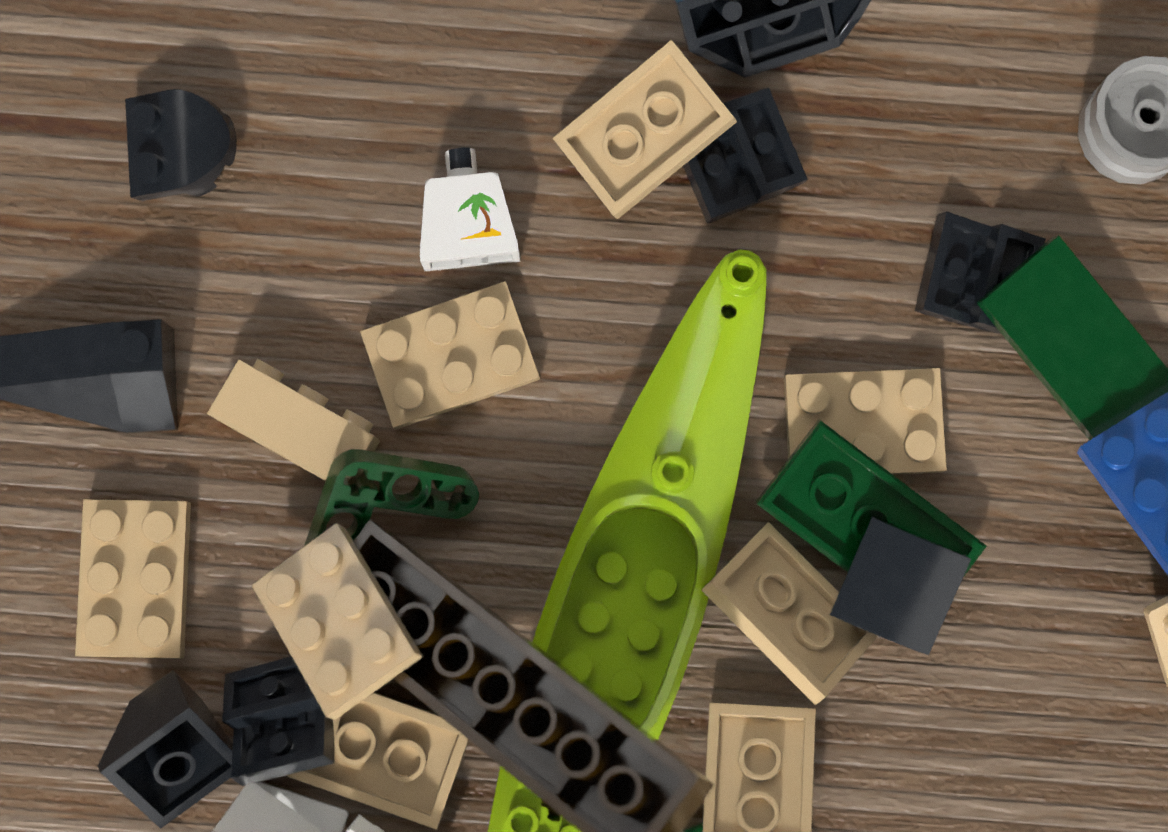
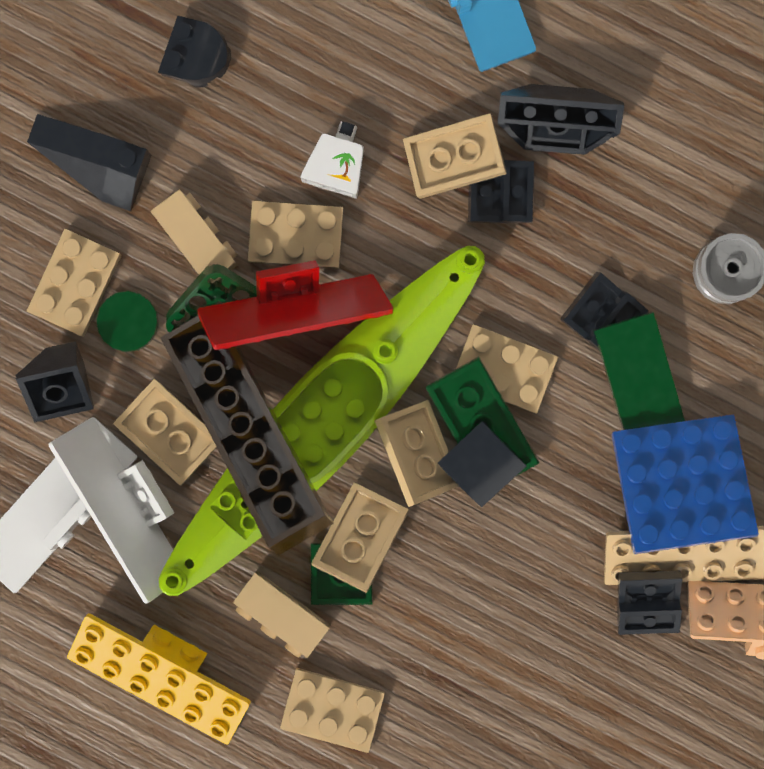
camera: 20 degrees right, 5 degrees up
black slope [222,656,335,786] -> none
tan plate [252,523,423,720] -> none
none -> dark green tile [96,291,159,352]
none -> red bracket [197,260,393,350]

